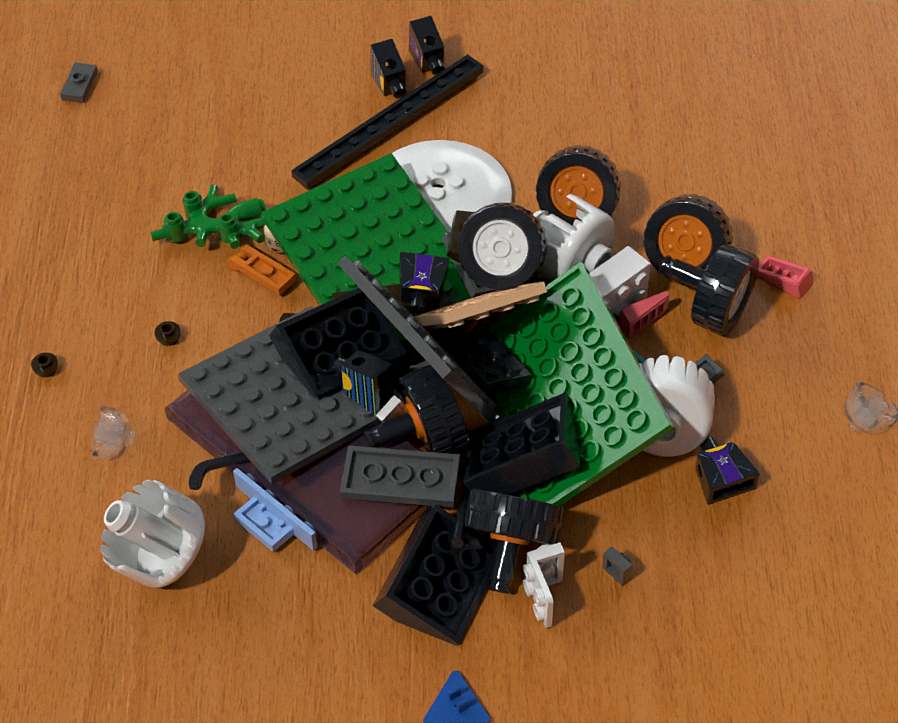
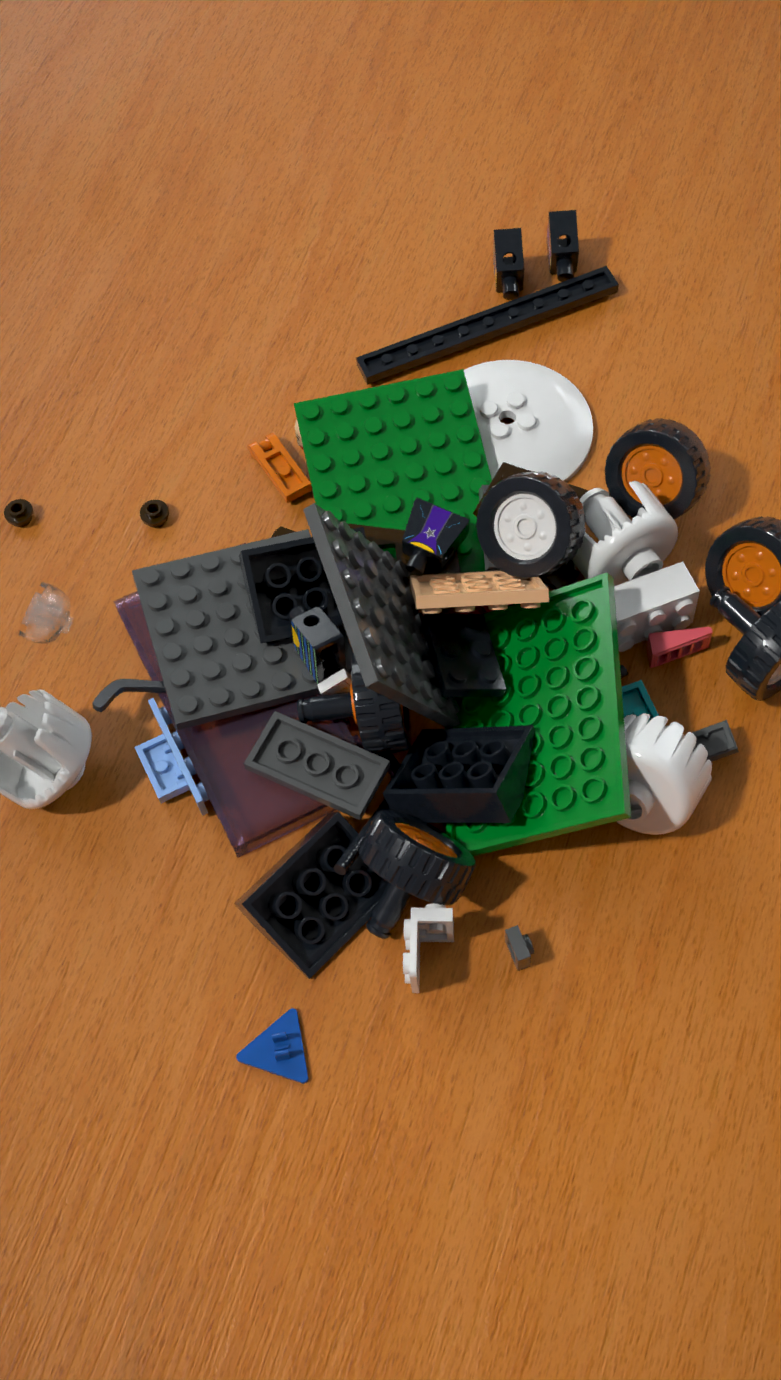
camera: 25 degrees right, 10 degrees up
dark grey plate [60,63,98,103] -> none
green plant [150,184,266,249] -> none
black torso [696,437,759,505] -> none

